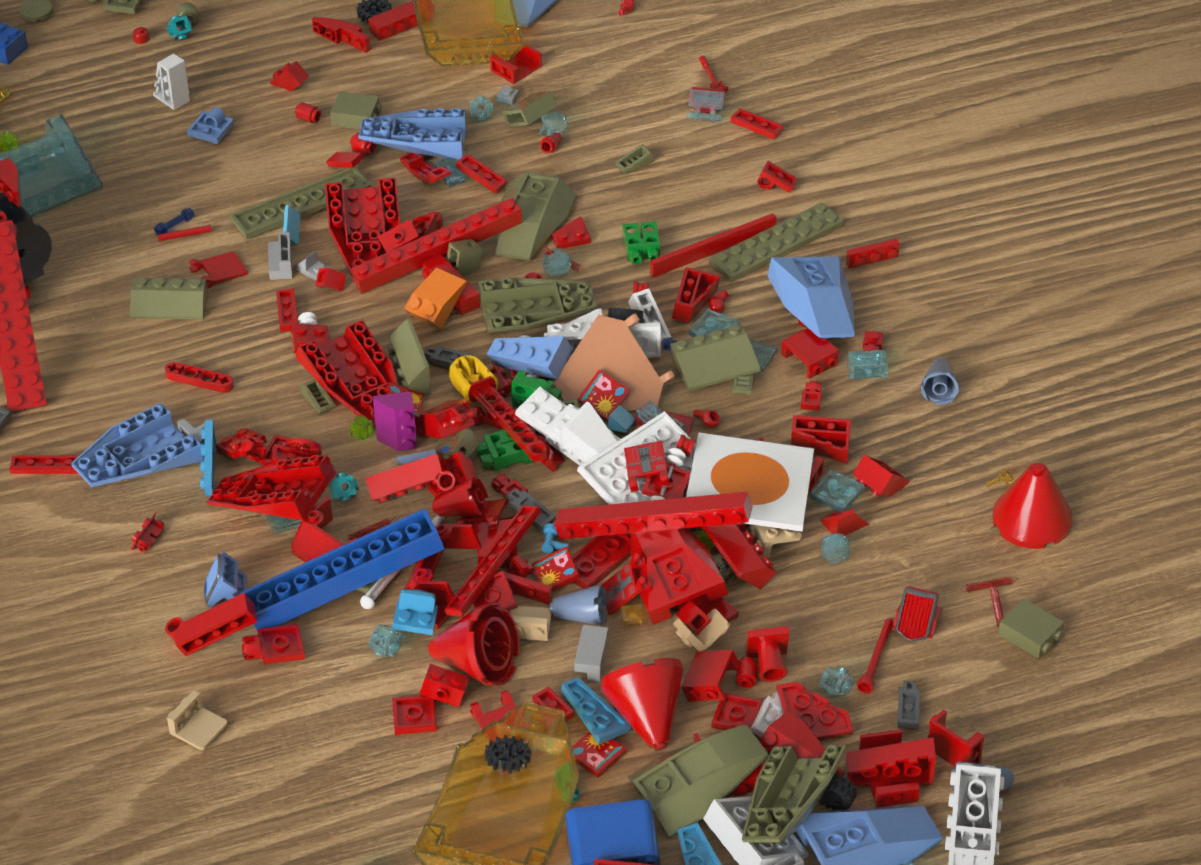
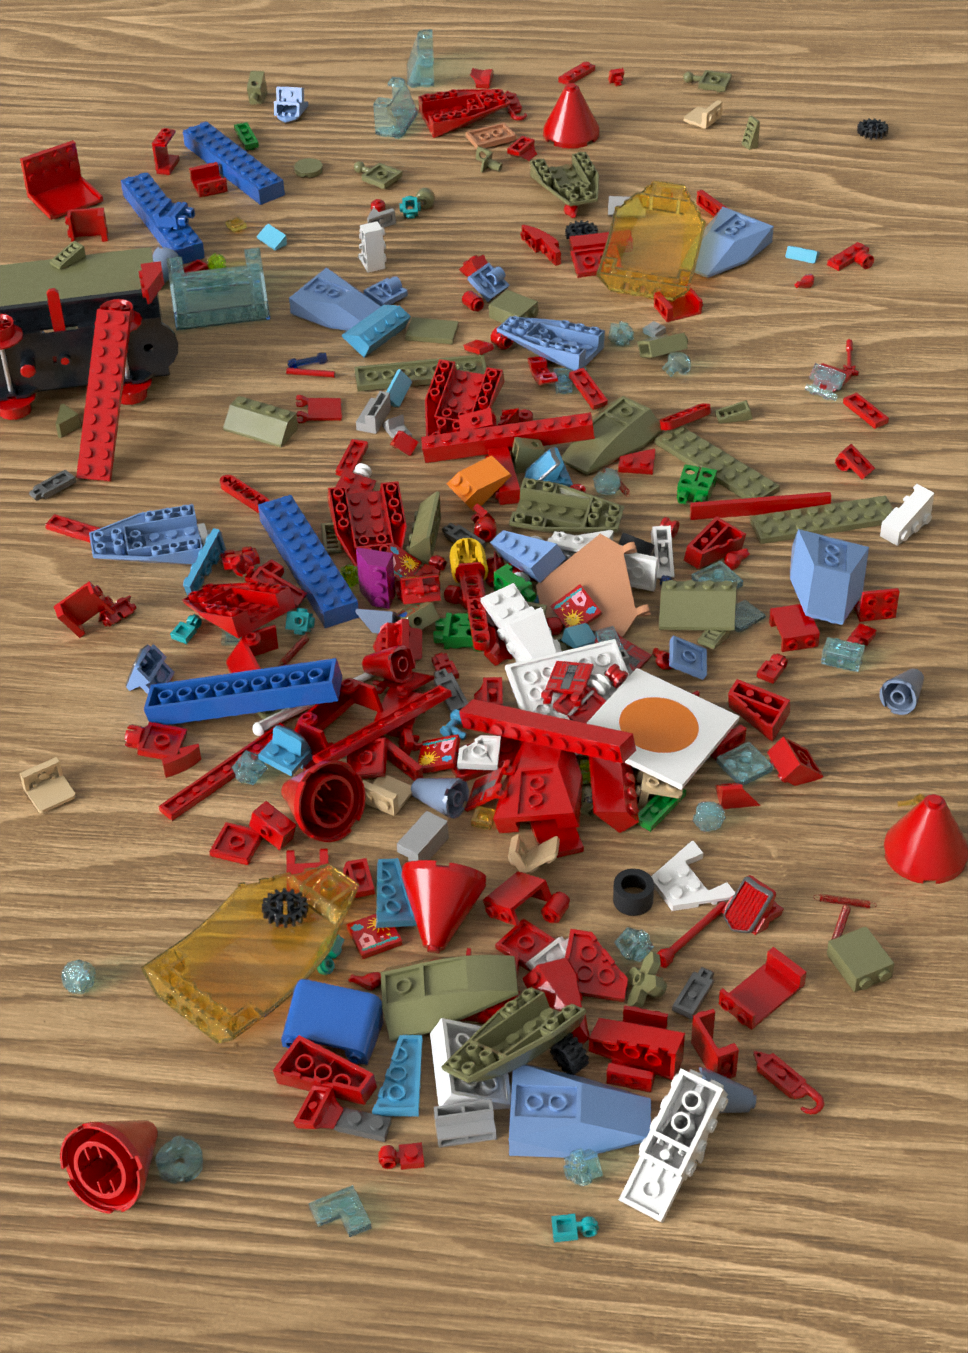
camera: 25 degrees right, 0 degrees up
red hinge [165,593,258,656] -> none
red wheel [286,438,323,455] -> none
hinge [365,454,459,503] -> none
red cone [540,132,562,153] -> none
red brick [676,601,712,635] -> none
red plant [745,626,789,682] -> none
red plate [846,238,900,268] -> none
none -> red panel [53,581,115,638]
none -> red tile [158,722,286,821]
none -> red slope [161,744,202,778]
none -> teal plate [170,614,202,644]
none -> medium azure slope [257,224,287,250]
none -> blue brick [258,495,359,628]
none -> red piece [278,633,310,666]
none -> medium blue wedge [289,267,381,331]
none -> dark azure slope [342,305,411,358]
none -> red animal [348,972,381,991]
none -> light grey slope [367,207,396,228]
none -> olive tile [405,317,459,344]
none -> red plate [415,555,447,577]
none -> white plate [457,735,501,770]
none -> medium blue plate [467,263,509,302]
none -> red tile [471,504,495,523]
none -> red head [474,516,497,543]
none -> red slope [474,677,503,706]
none -> dark azure piece [524,447,573,487]
none -> red tile [571,245,623,278]
none -> black piece [613,868,654,916]
none -> olive plant [626,952,667,1008]
none -> green plate [637,789,686,832]
none -> white wing [651,841,735,911]
none -> olive plate [655,426,780,499]
none -> red beam [660,403,711,430]
none -> medium blue plate [669,636,707,680]
none -> red panel [719,947,807,1030]
none -> red plate [753,1051,825,1115]
none -> red bracket [854,588,900,622]
none -> white wedge [880,484,934,546]

